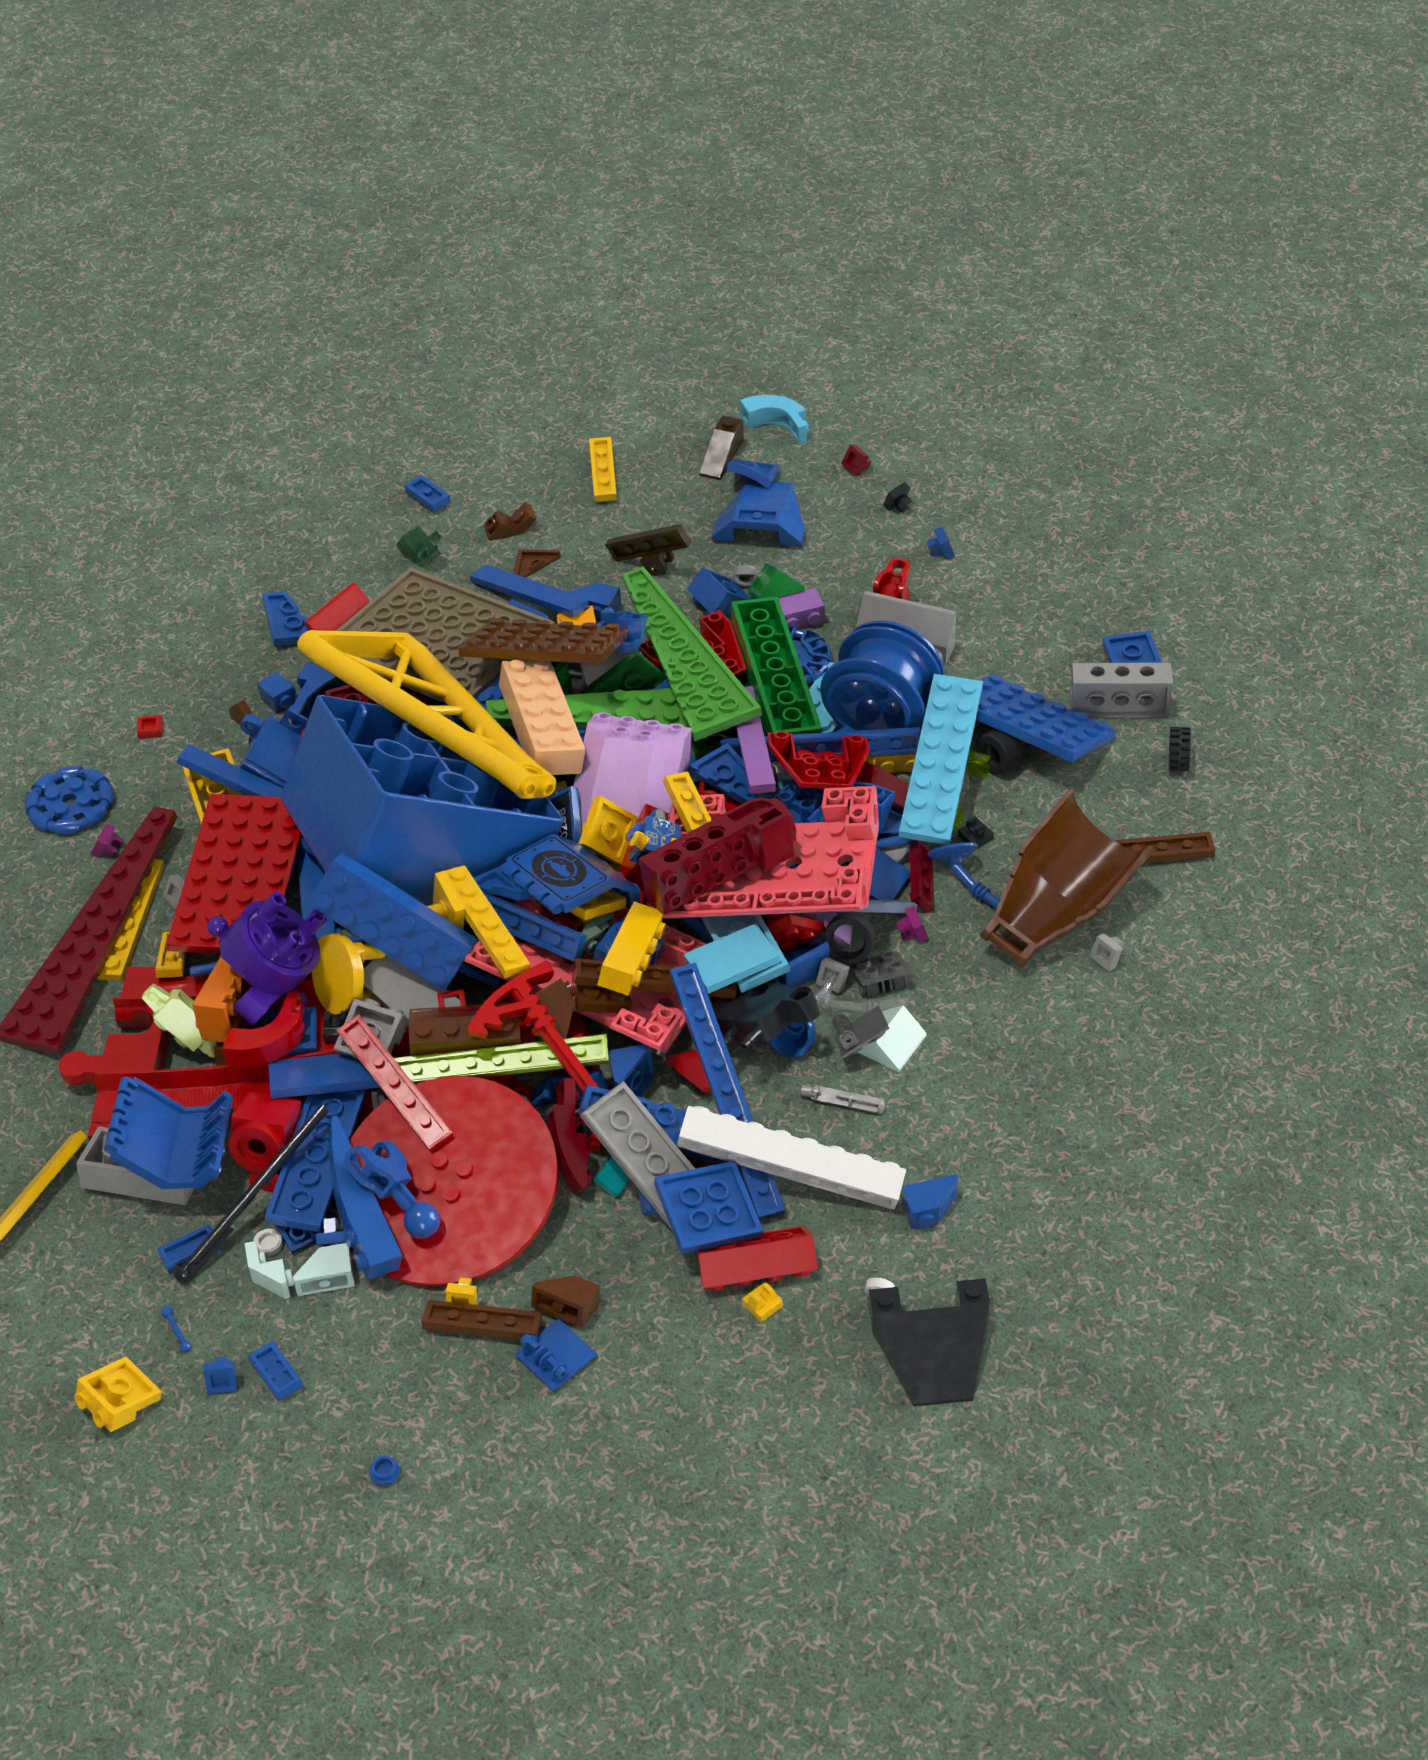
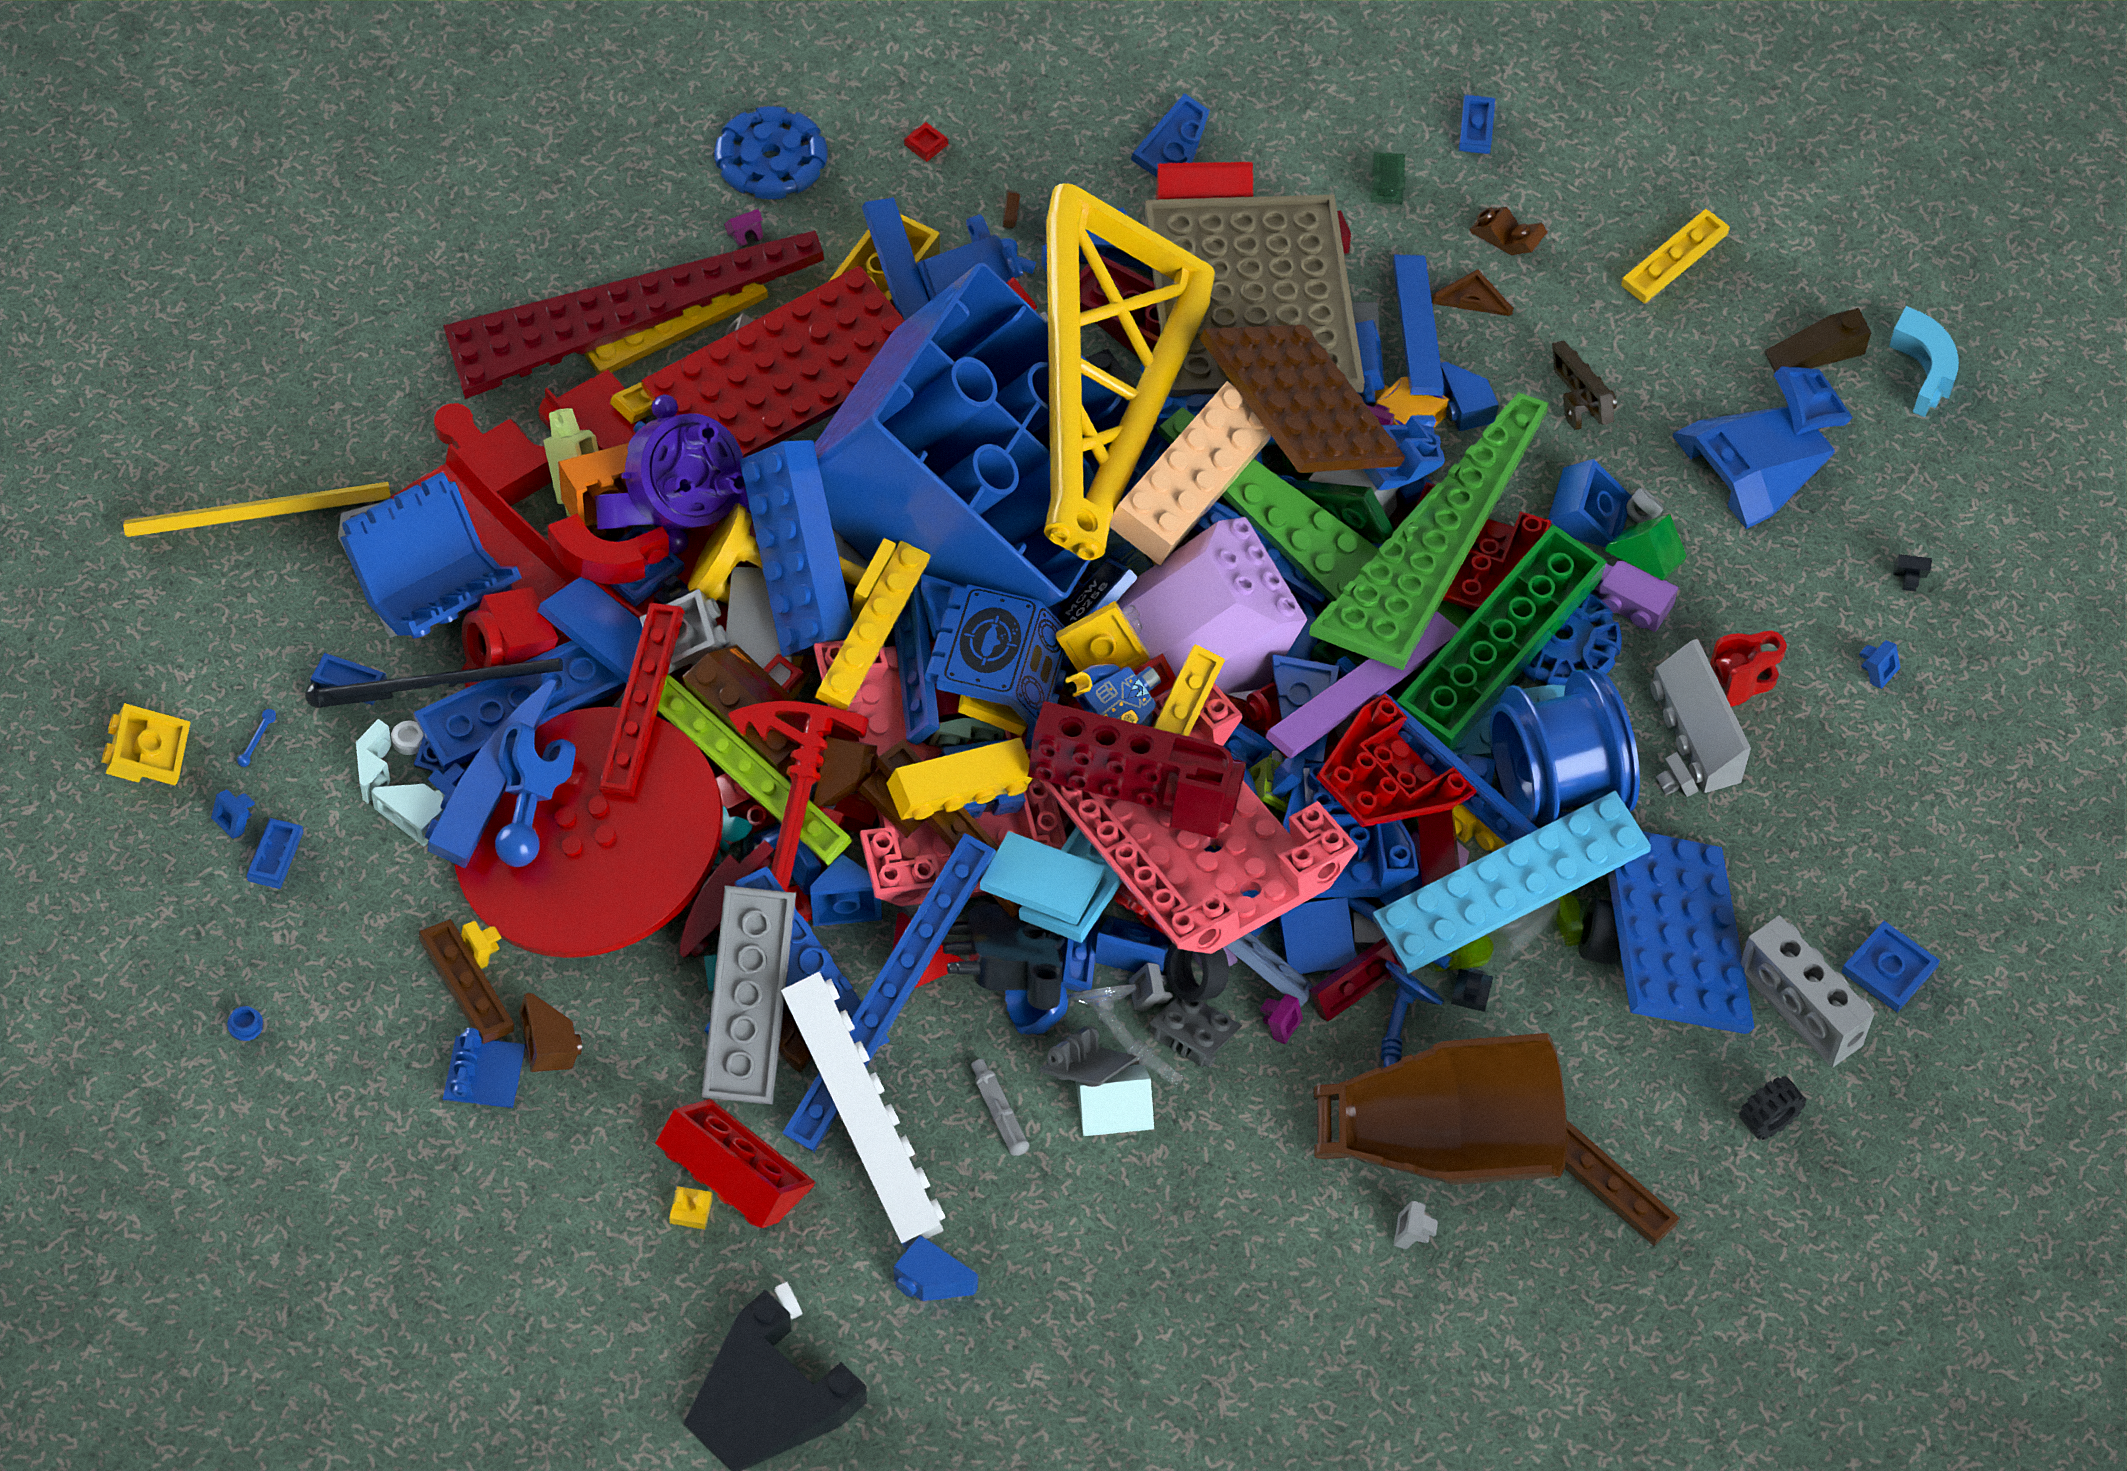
camera: 45 degrees right, 10 degrees up
blue plate [654,1161,764,1255] -> none
dark red tile [841,444,872,476] -> none

